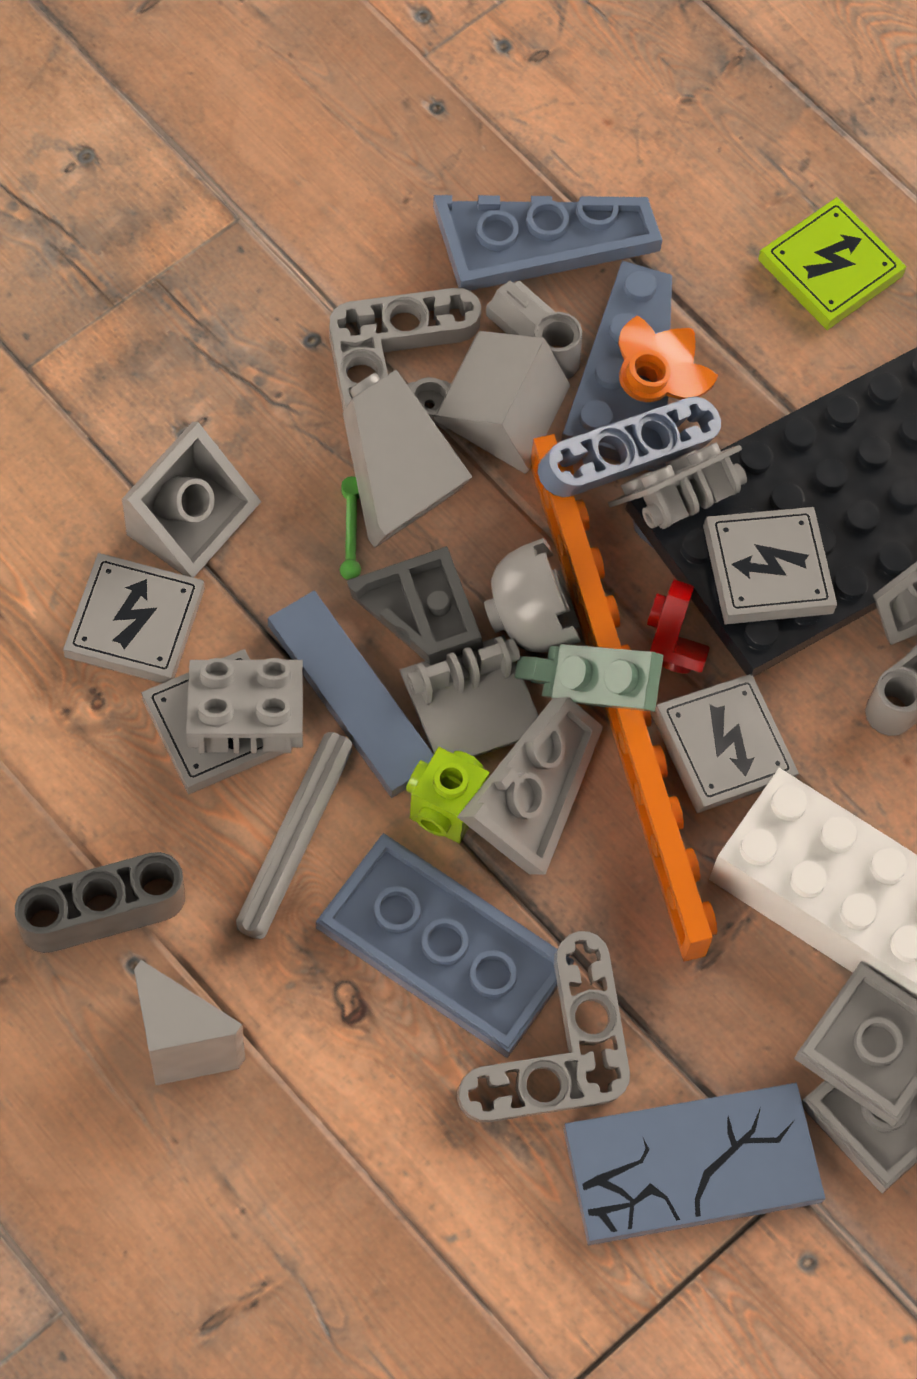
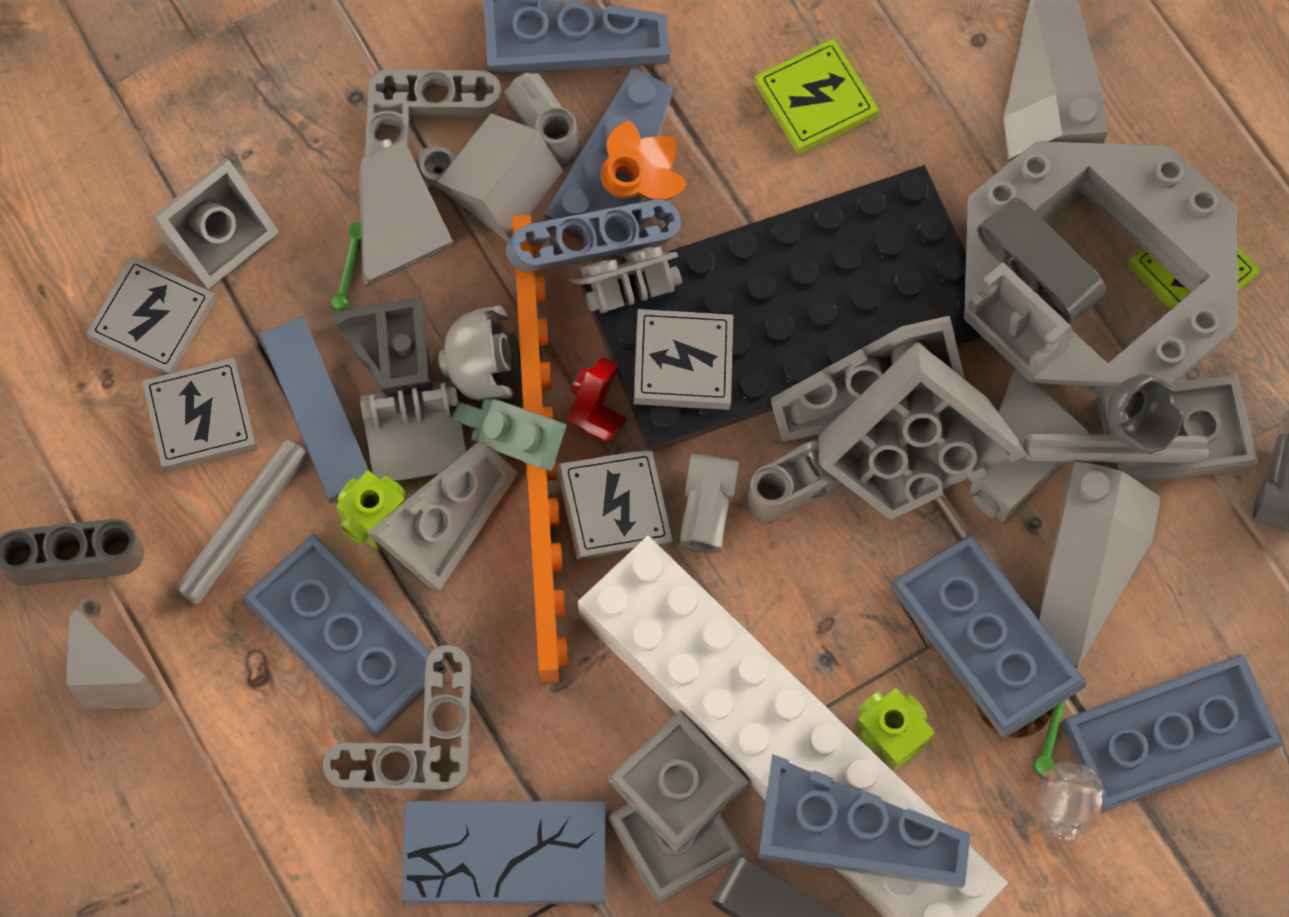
camera: 15 degrees right, 5 degrees up
light grey hinge [186,658,303,754] -> none
none -> light grey piece [680,453,739,554]

